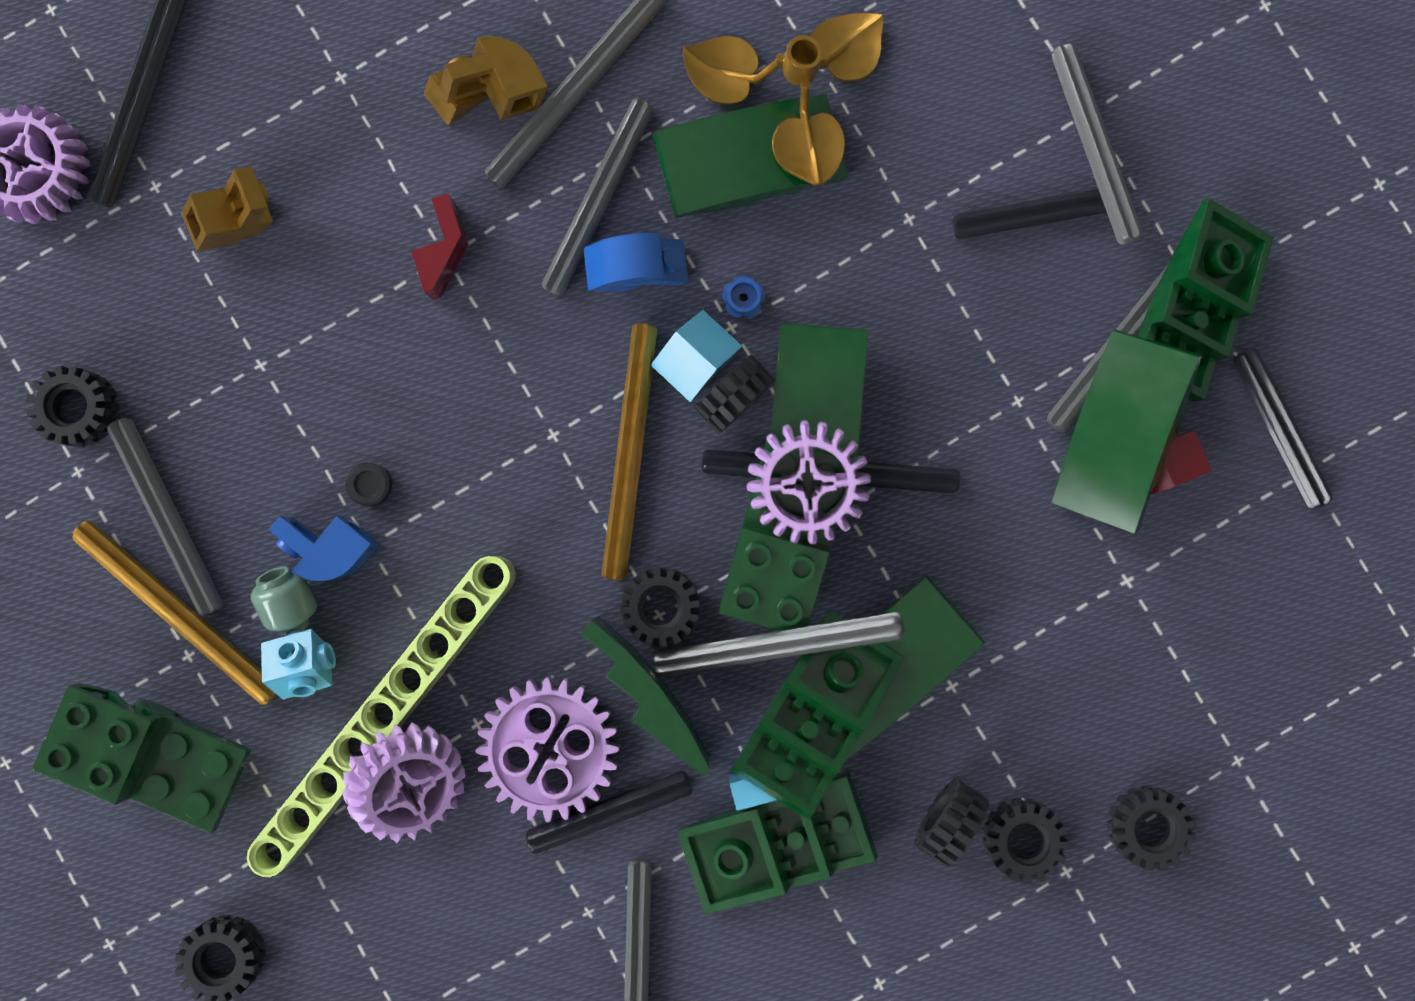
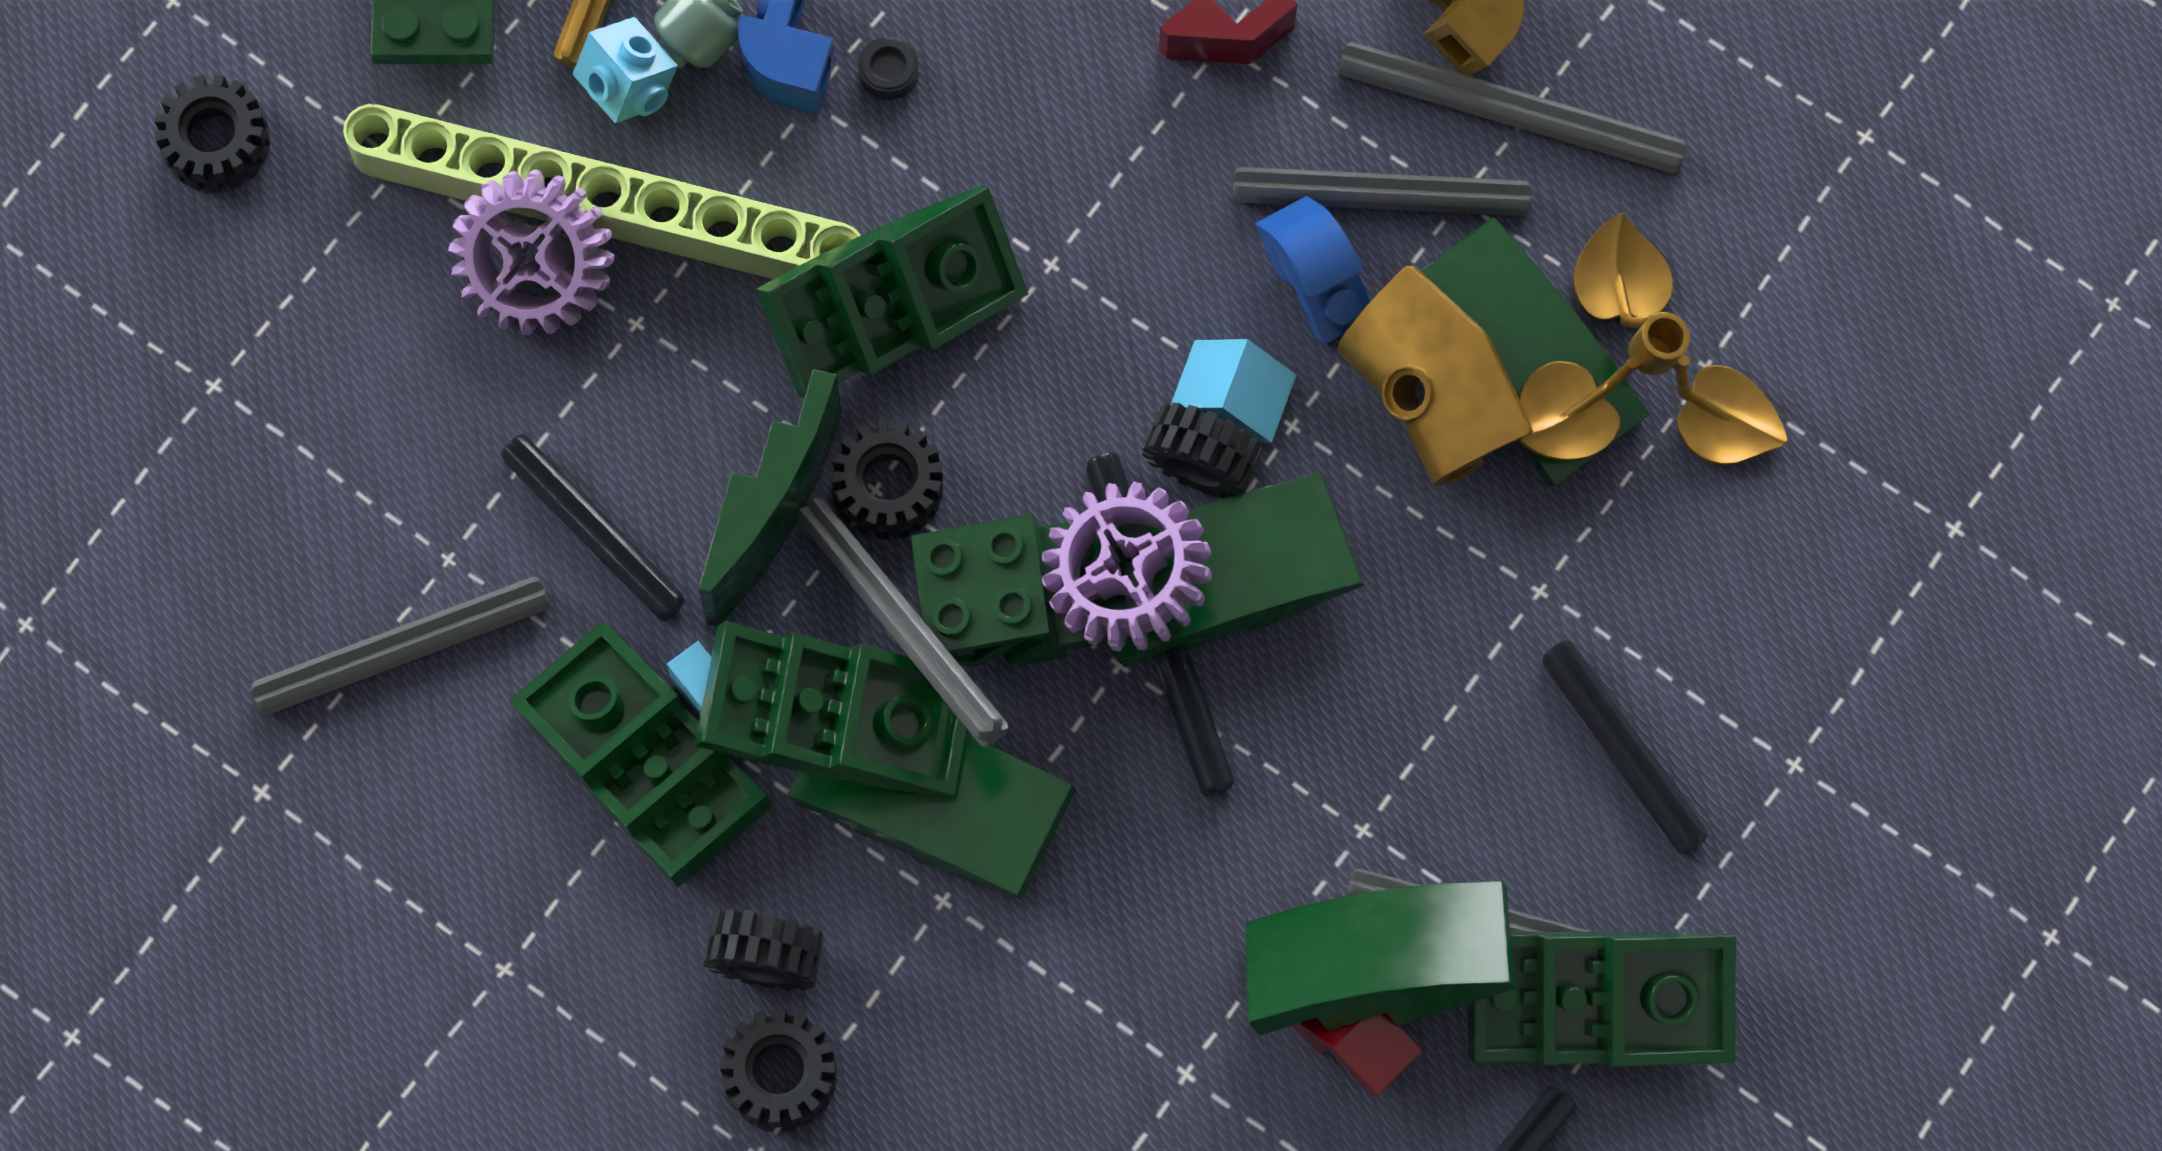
camera: 65 degrees right, 15 degrees down
lavender gear [476,676,620,822] -> none
pearl gold axle [601,323,657,580] -> none
blue plate [722,276,765,318] -> none
axle [1052,43,1143,245] -> none
none -> dark green slope [756,185,1029,398]
none -> pearl gold panel [1337,266,1533,487]

